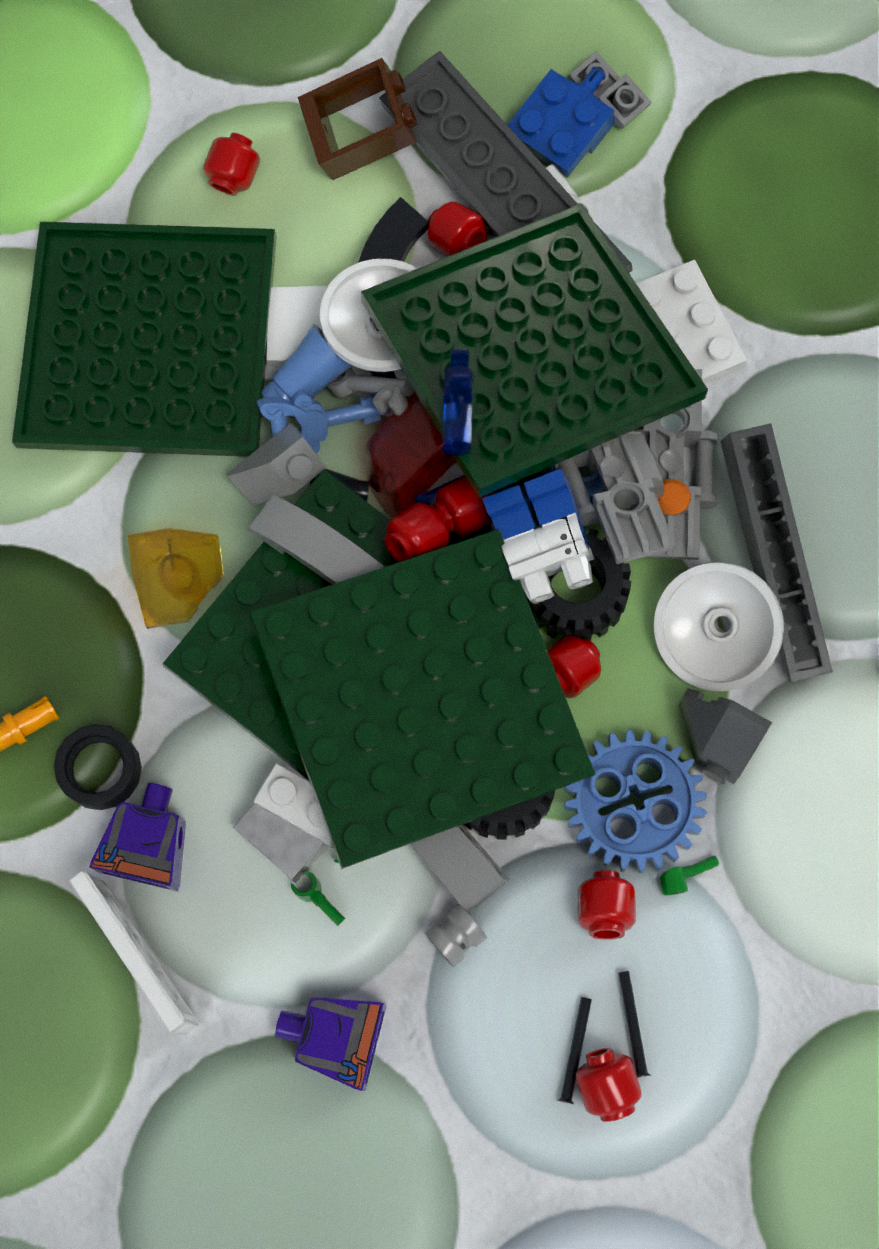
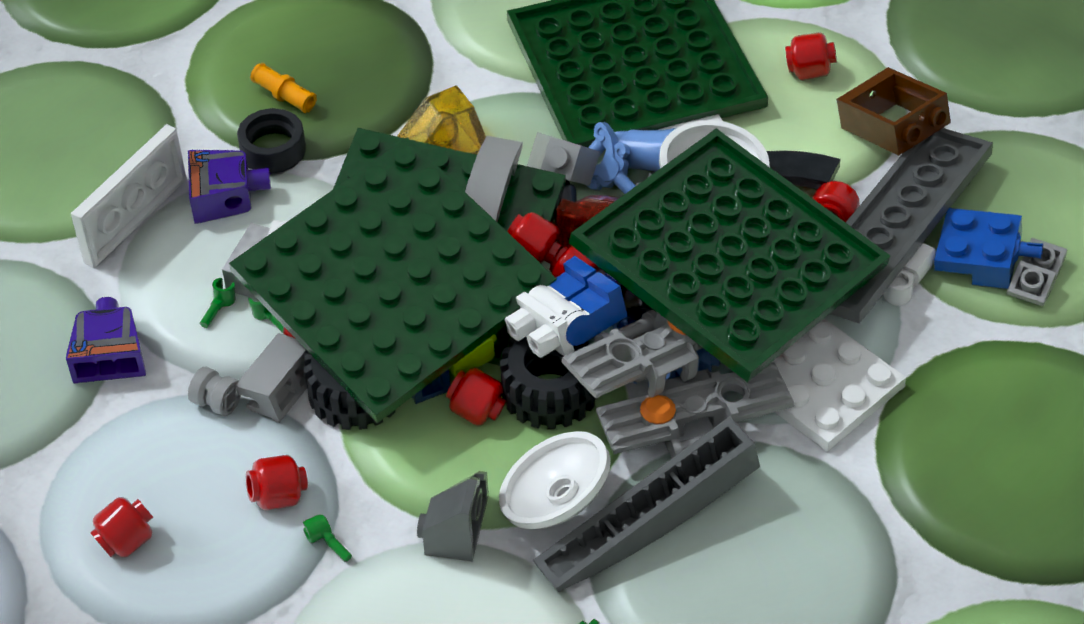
camera: 65 degrees right, 25 degrees down
clear blue bar [443,349,473,456] -> none
black piece [557,997,592,1105] -> none
medium blue gear [564,729,707,873] -> none
black piece [618,971,651,1078] -> none

